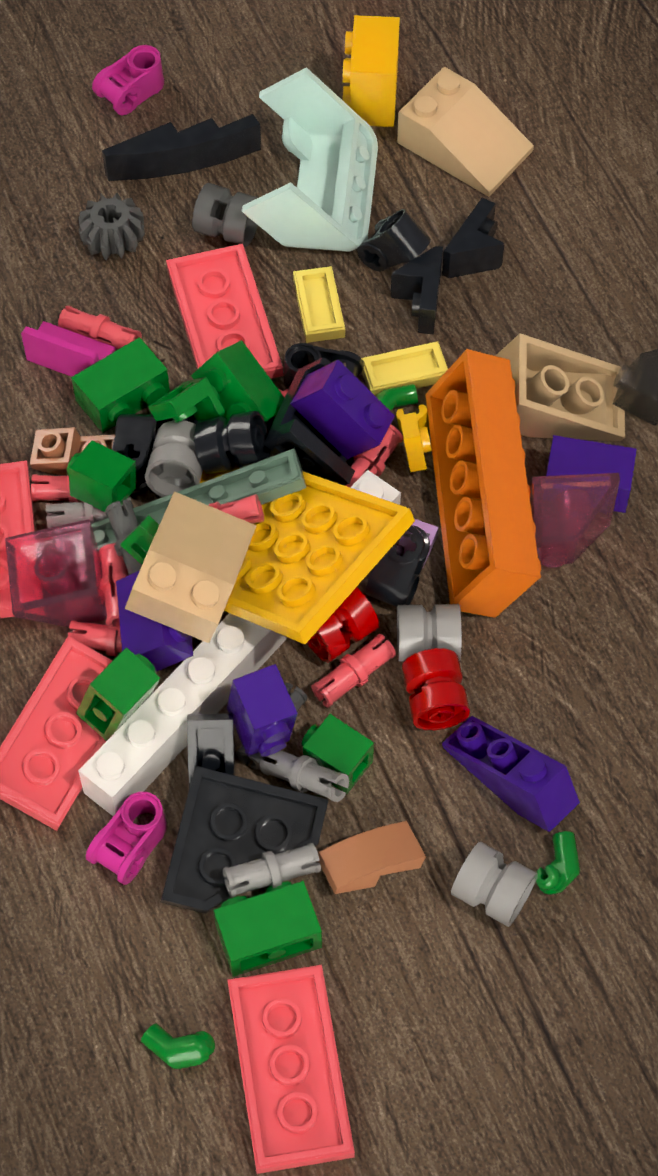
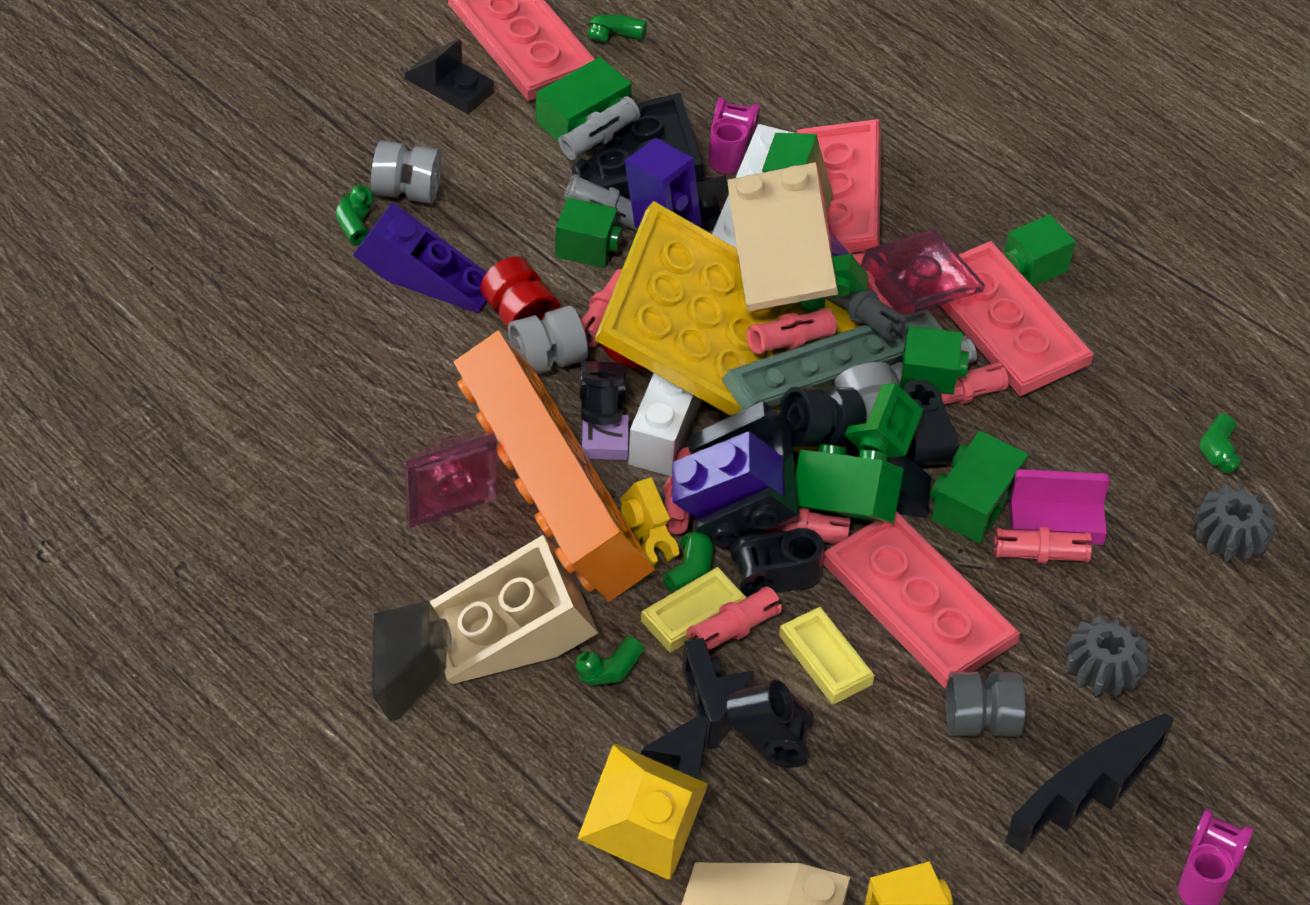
camera: 155 degrees right, 10 degrees down
nougat slope [29,427,115,476] -> none
light aqua windscreen [242,67,378,252] -> none
nougat slope [318,821,426,894] -> none
dark purple brick [542,435,637,513] -> none
none -> black slope [405,39,494,114]
none -> green arm [575,636,644,686]
none -> yellow slope [577,744,708,880]
none -> coral pin [686,586,782,652]

